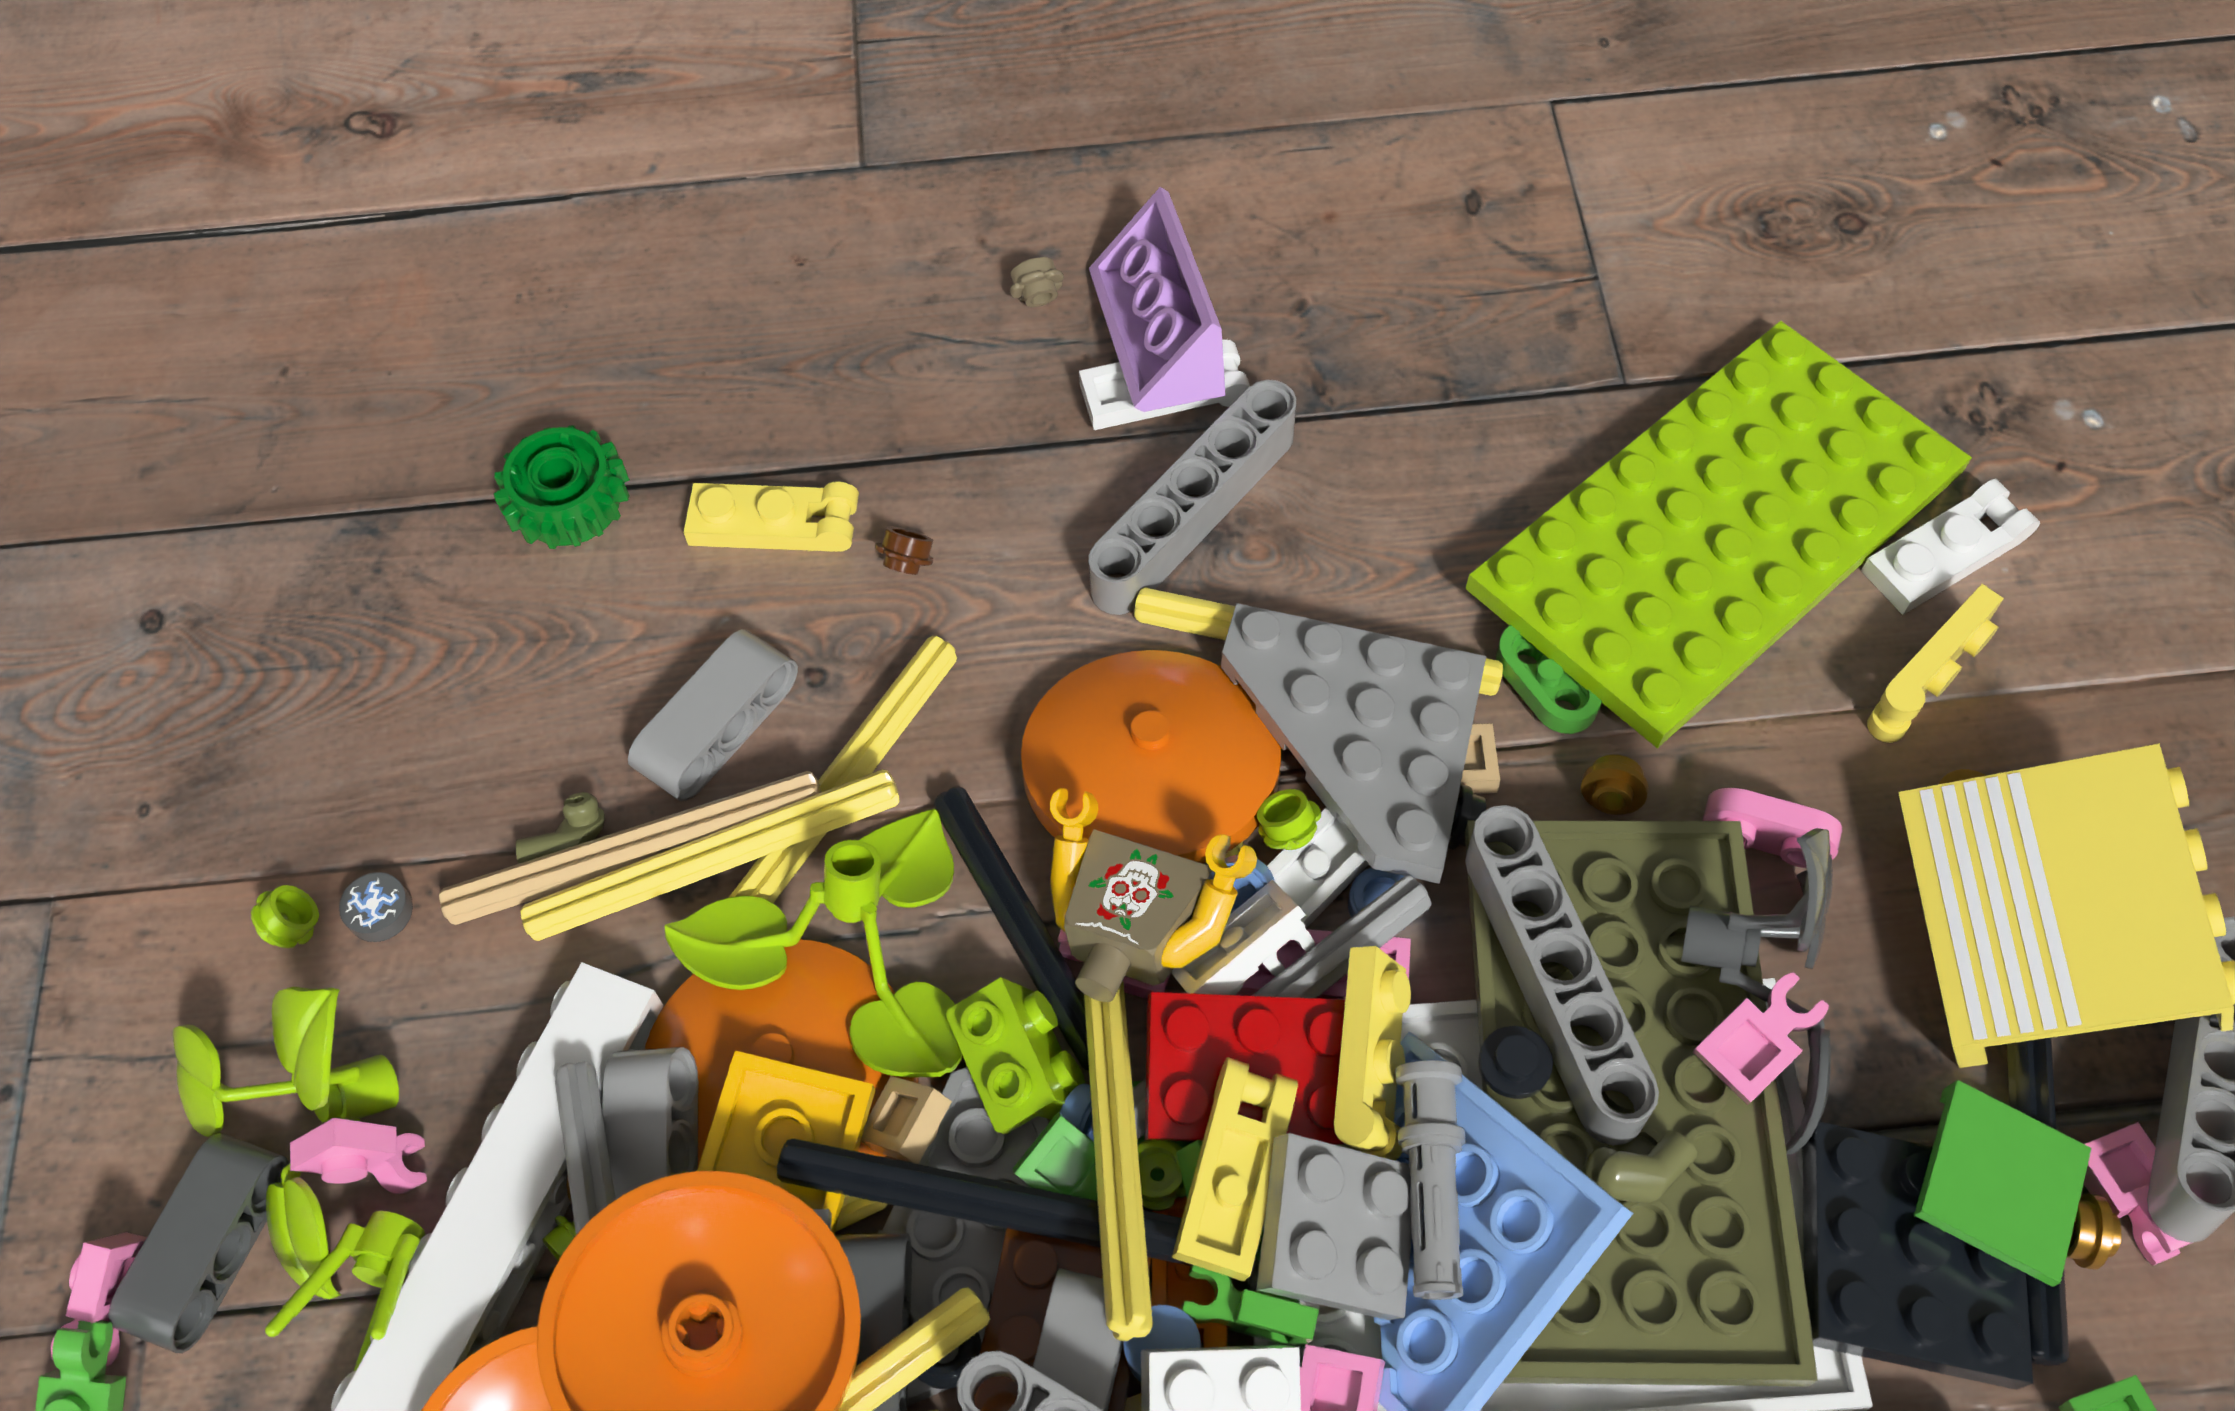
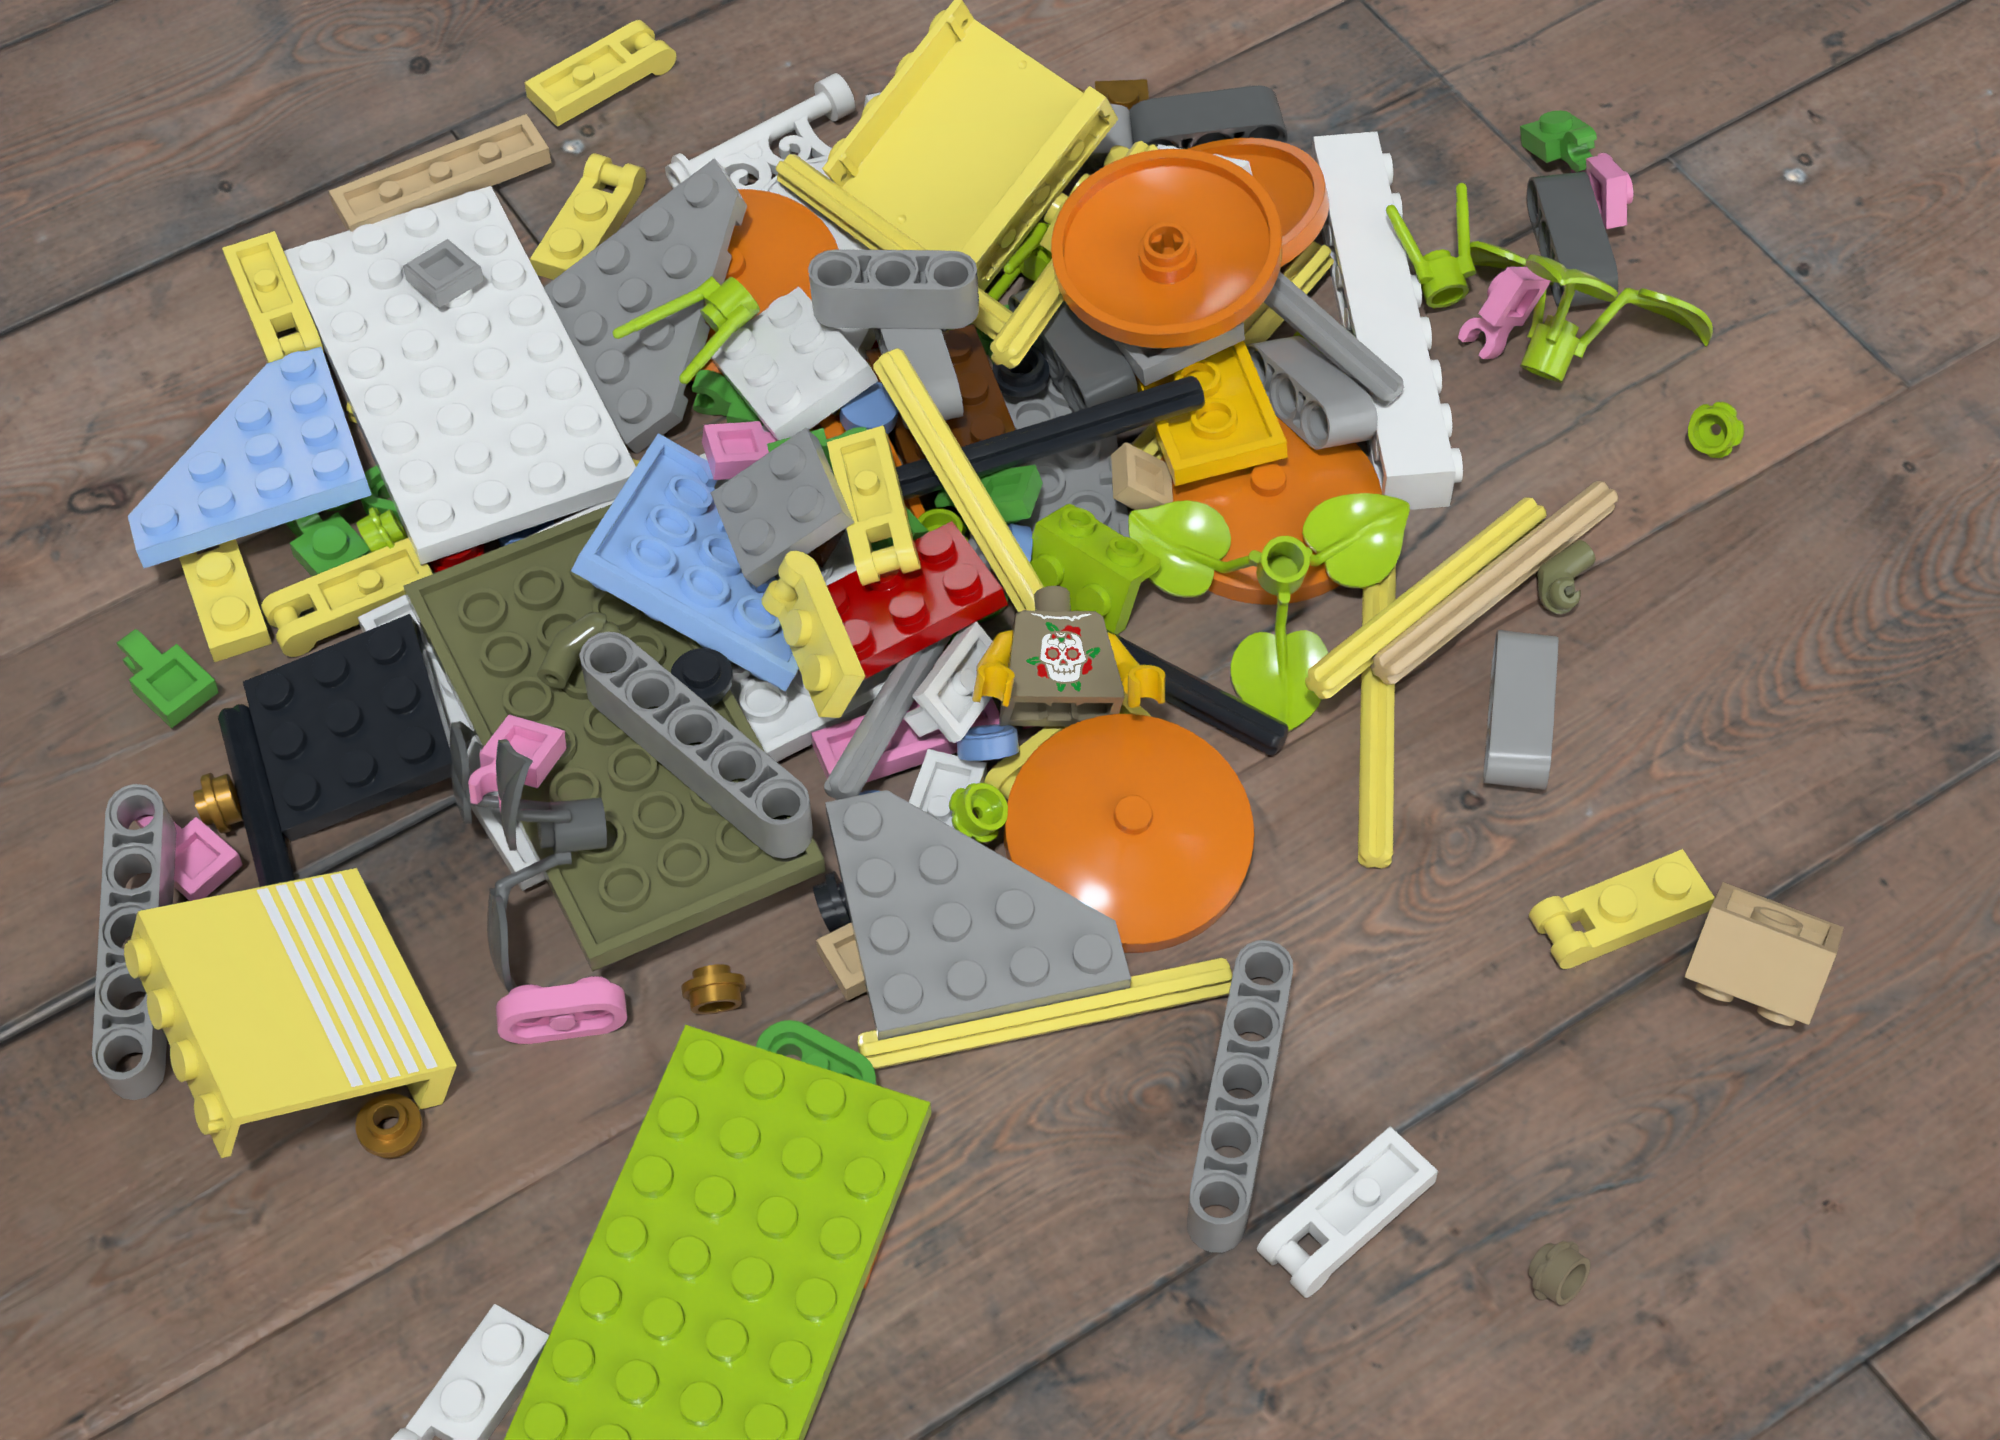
camera: 150 degrees right, 5 degrees down
dark grey tile [339,872,413,942] -> none
green gear [493,425,630,549] -> none
reddish brown plate [875,527,933,575] -> none
lavender slope [1089,187,1226,412] -> none
light grey pin [1395,1060,1465,1300] -> none
light yellow plate [1867,584,2004,743] -> none
bright green piece [1914,1080,2092,1287] -> none
none -> tan slope [1685,882,1844,1026]

